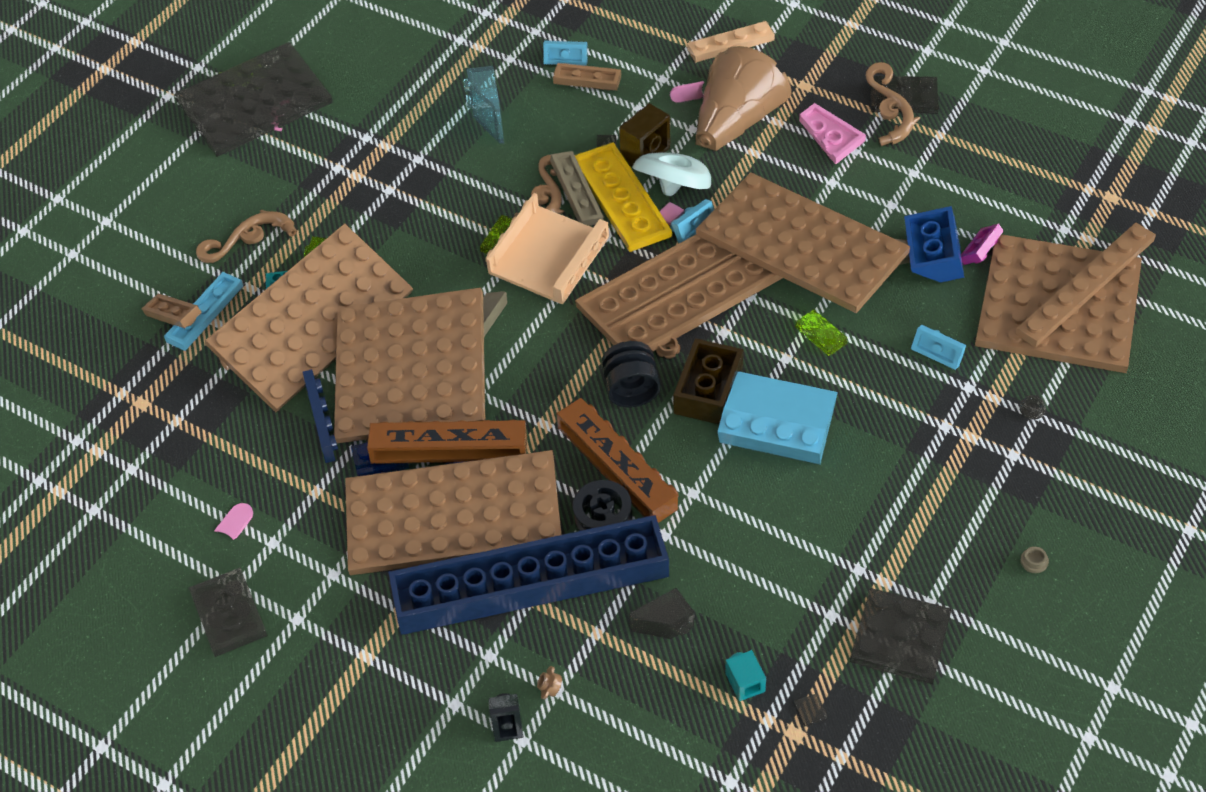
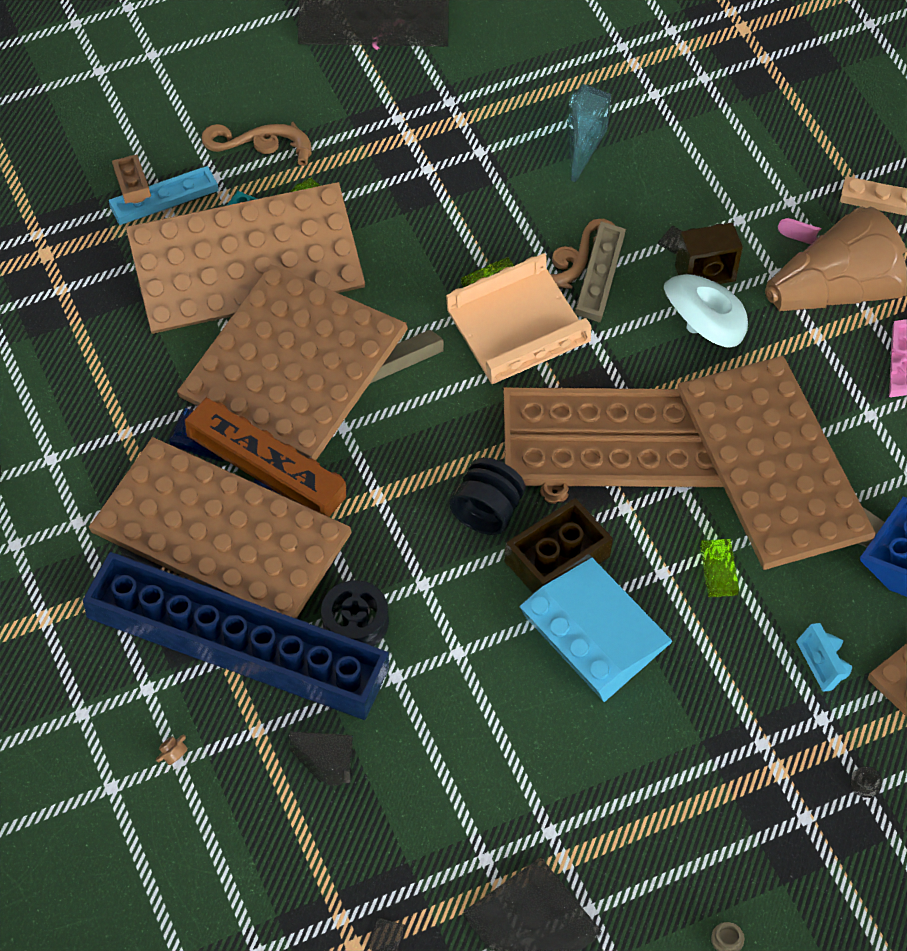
camera: 30 degrees right, 5 degrees up
bright pink piece [214,503,253,540] -> none
dark blue plate [303,369,338,463] -> none
black slope [489,693,524,742] -> none
medium azure tile [543,41,587,66] -> none
medium nougat plate [553,63,621,91] -> none
dark orange brick [557,398,679,523] -> none
yellow plate [575,142,672,252] -> none
bright pink piece [659,202,684,225] -> none
medium azure tile [670,199,714,243] -> none
teal brick [725,650,766,702] -> none

